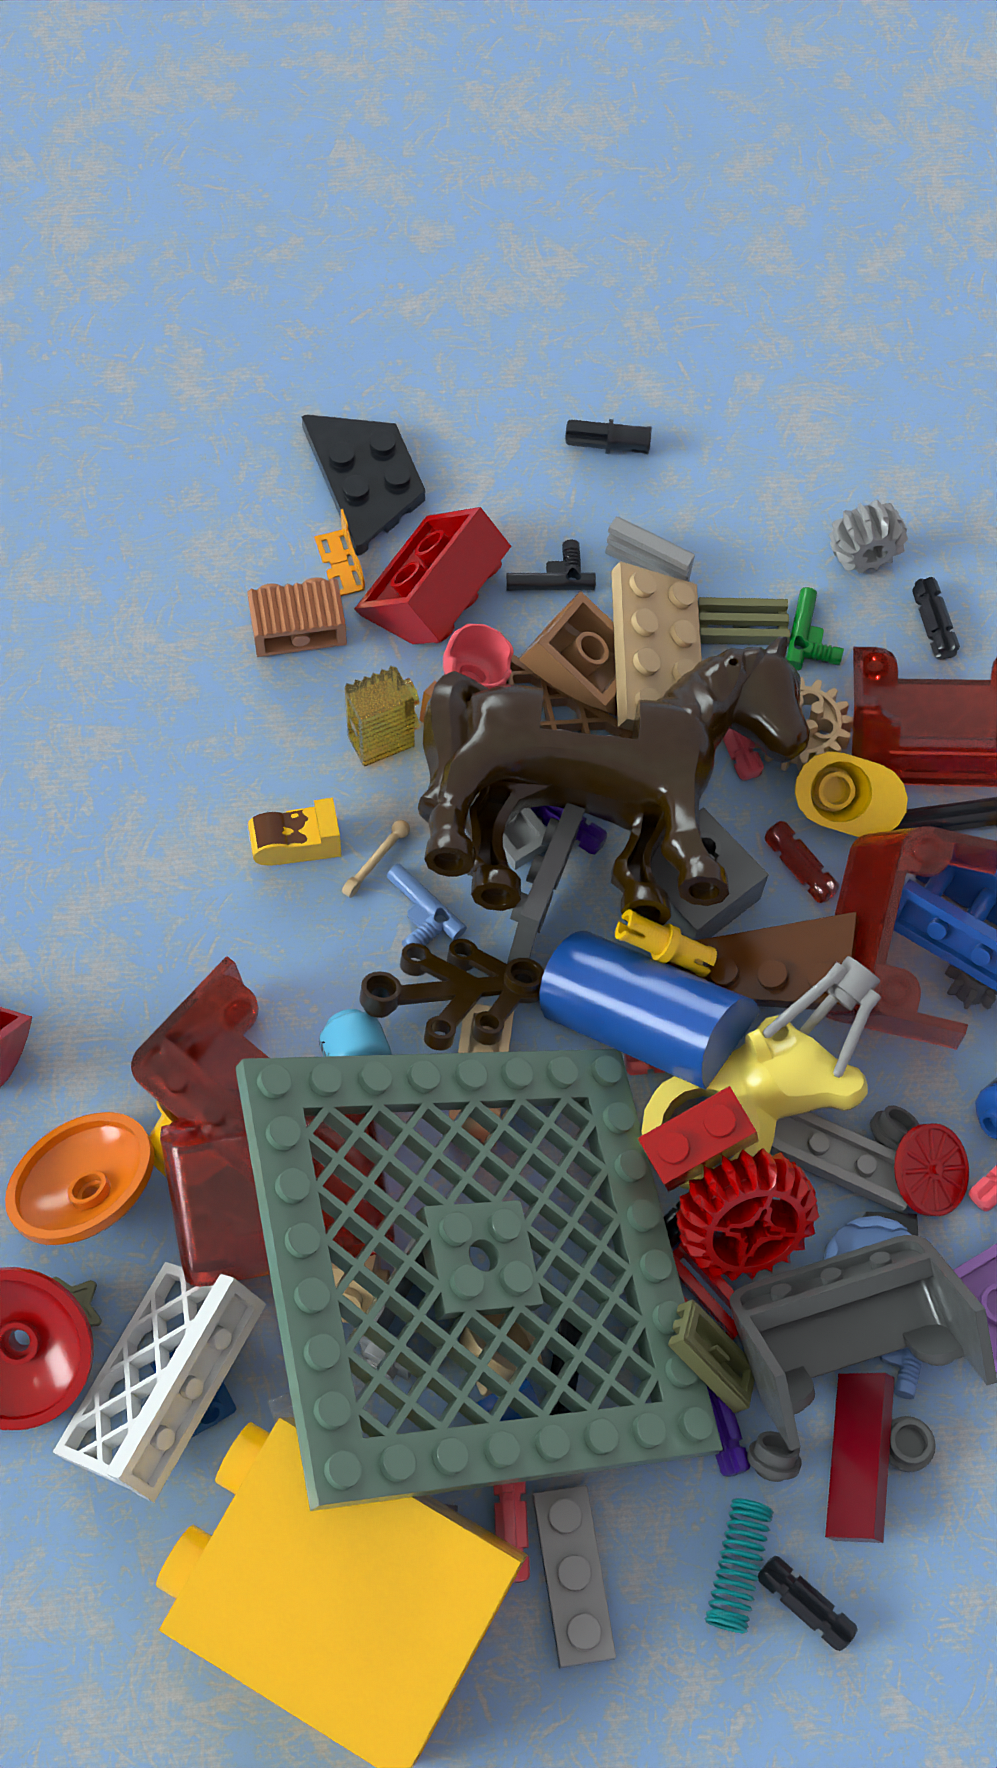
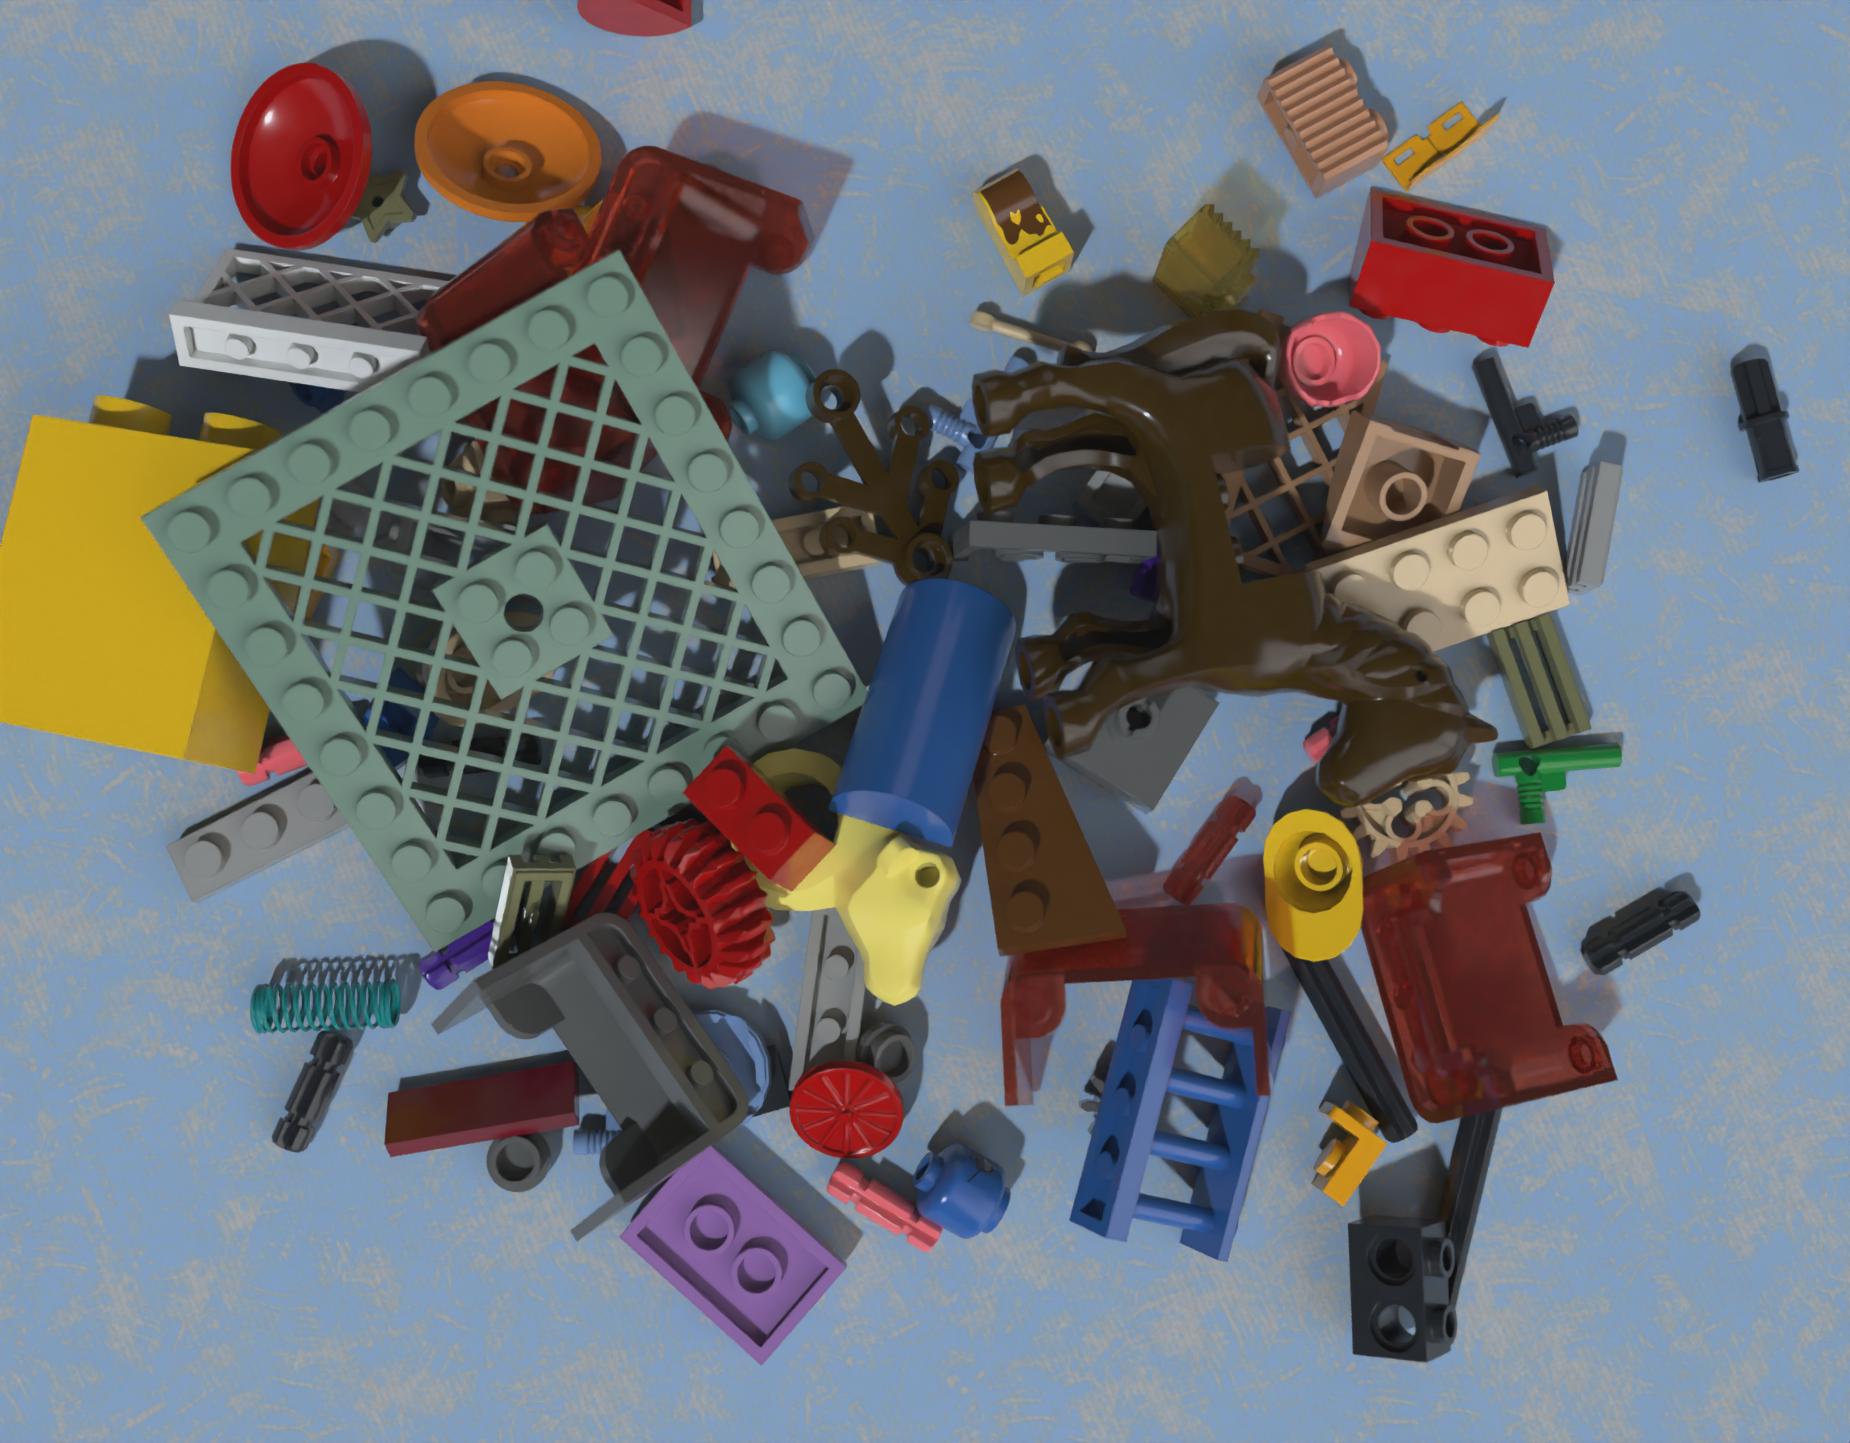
camera: 75 degrees right, 20 degrees up
black wing [301,414,425,556] -> none
yellow pin [615,909,717,977] -> none
dark grey plate [747,1431,802,1482] -> none
light grey plant [763,956,881,1078] -> none
light grey gear [829,500,908,574] -> none

